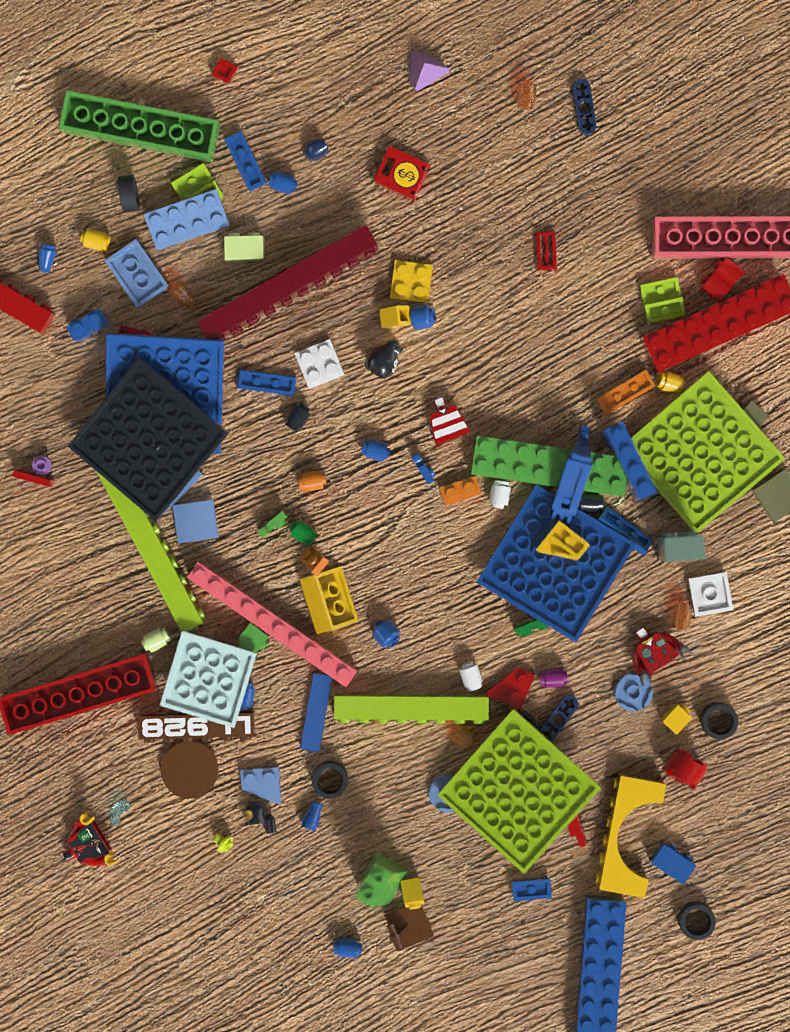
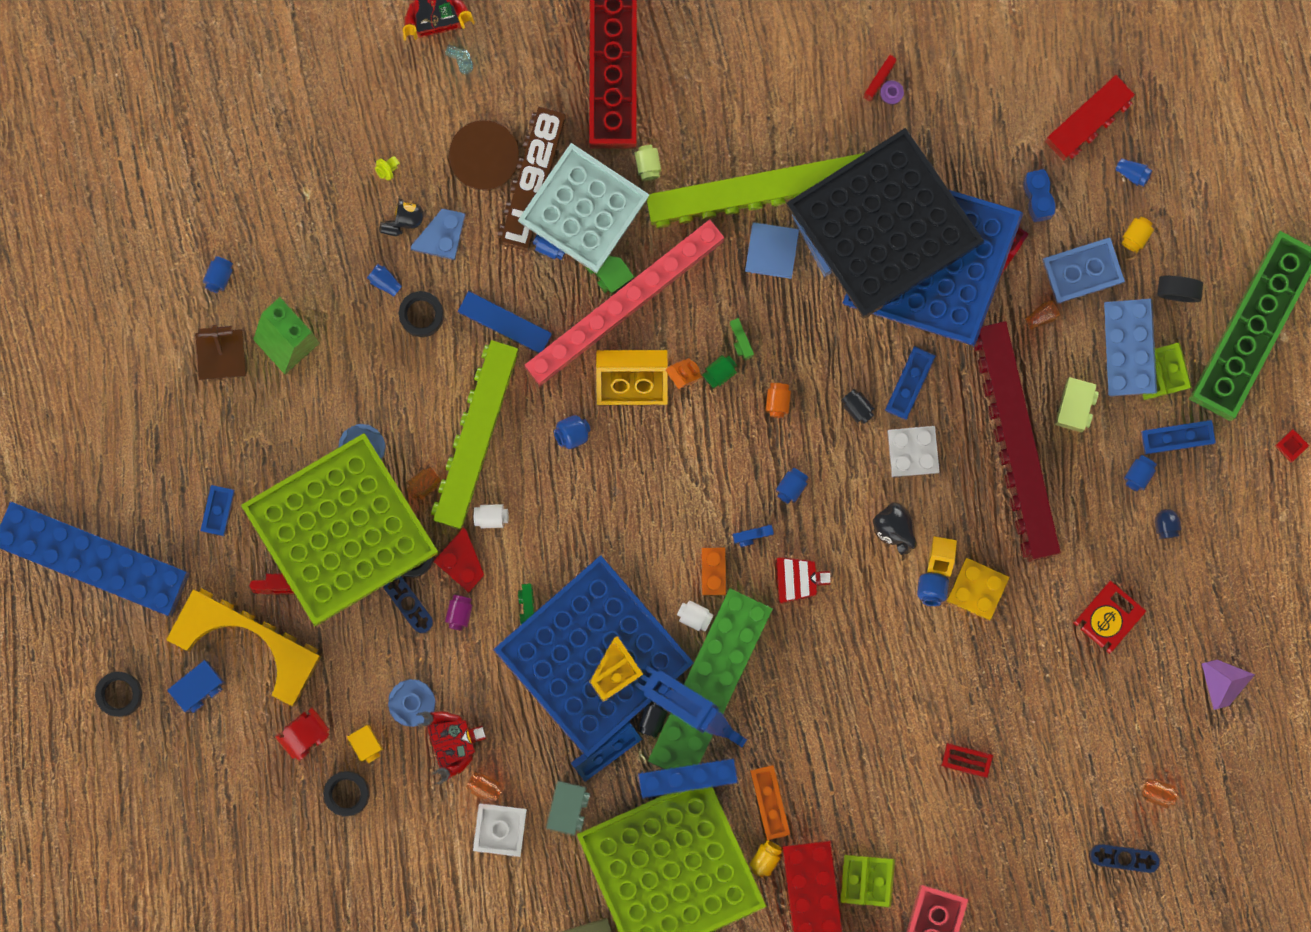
camera: 105 degrees right, 5 degrees down
yellow brick [400,877,425,909] -> none

